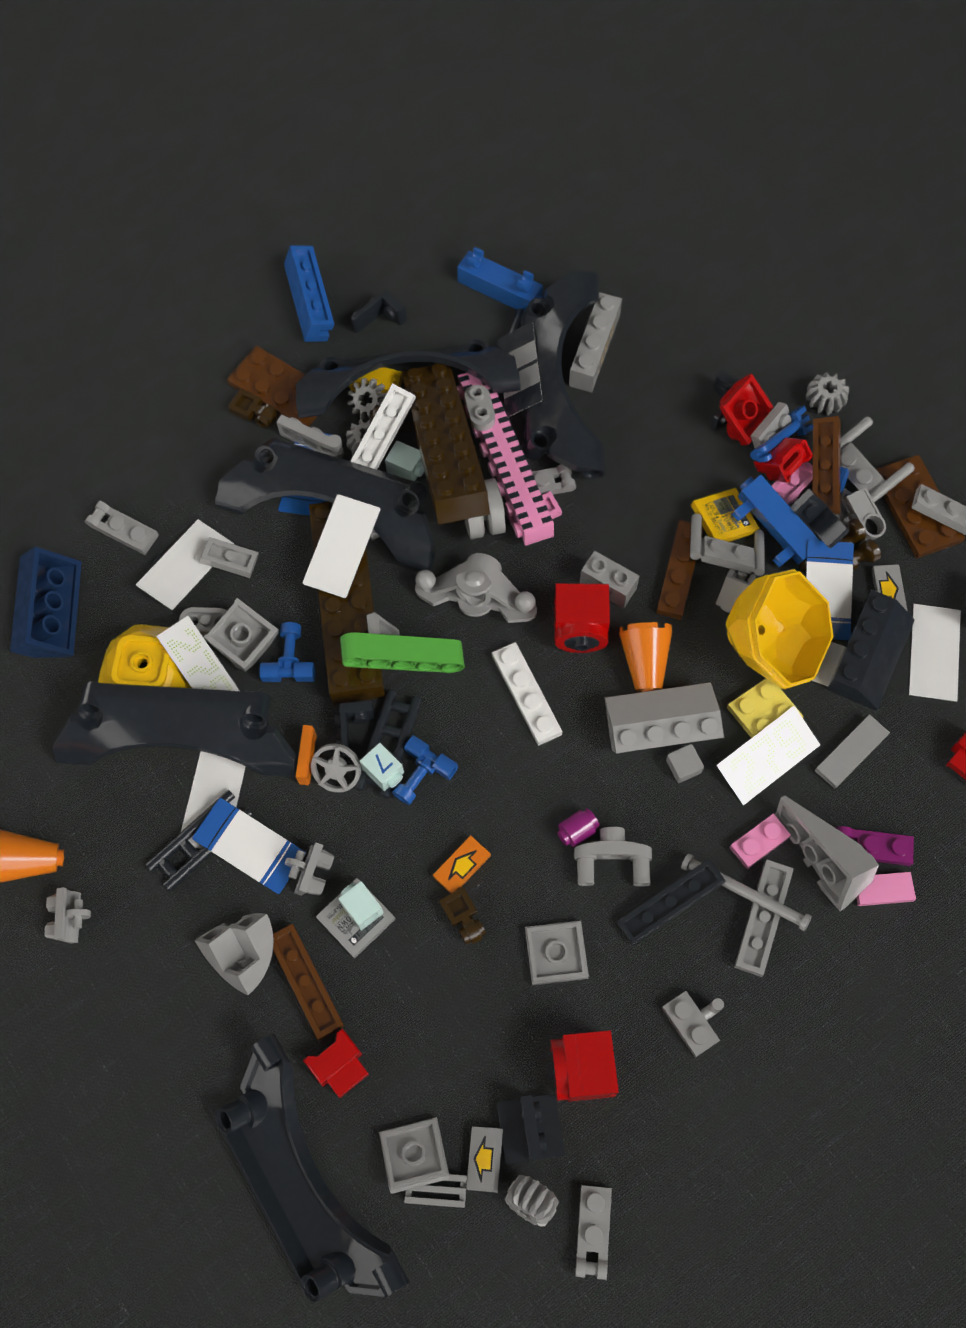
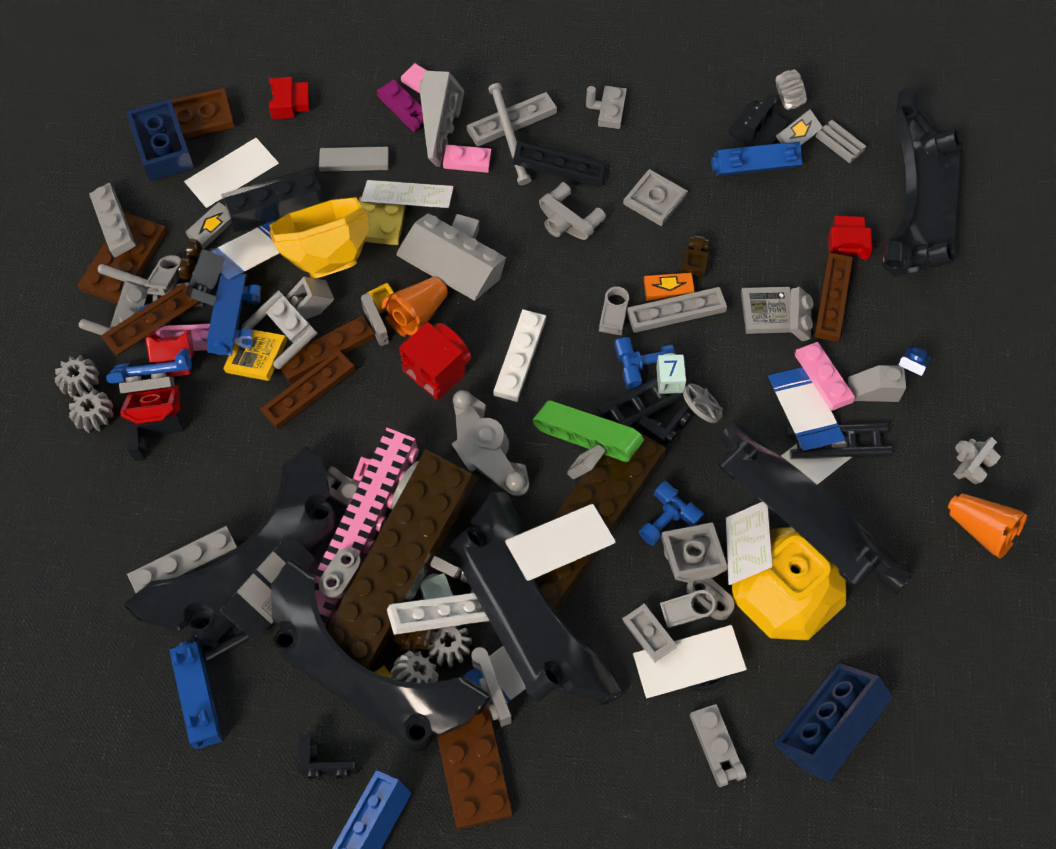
camera: 140 degrees left, 5 degrees down
light grey brick [195,913,273,995] -> none
dark brown plate [228,389,278,429] -> none
light grey hips [285,842,334,896] -> none
orange tile [296,725,317,785] -> none
light aqua brick [338,881,383,931] -> none
light grey tile [379,1117,450,1194] -> none
red piece [547,1030,619,1102] -> none
magenta brick [557,808,600,847] -> none
light grey plate [575,1185,612,1280] -> none
light grey brick [580,551,639,608] -> none
none -> light grey gear [69,388,113,433]
none -> reddish brown plate [260,350,355,430]
none -> light grey tile [361,293,389,346]
none -> yellow tile [367,282,394,314]
none -> light grey tile [430,556,462,579]
none -> light grey piece [599,287,629,335]
none -> light grey plate [627,287,727,333]
none -> light grey piece [660,590,717,628]
none -> blue brick [711,141,802,176]
none -> light grey plate [789,287,813,341]
none -> bright pink plate [795,342,855,411]
none -> light grey slope [848,365,906,402]
none -> blue plate [899,347,931,376]

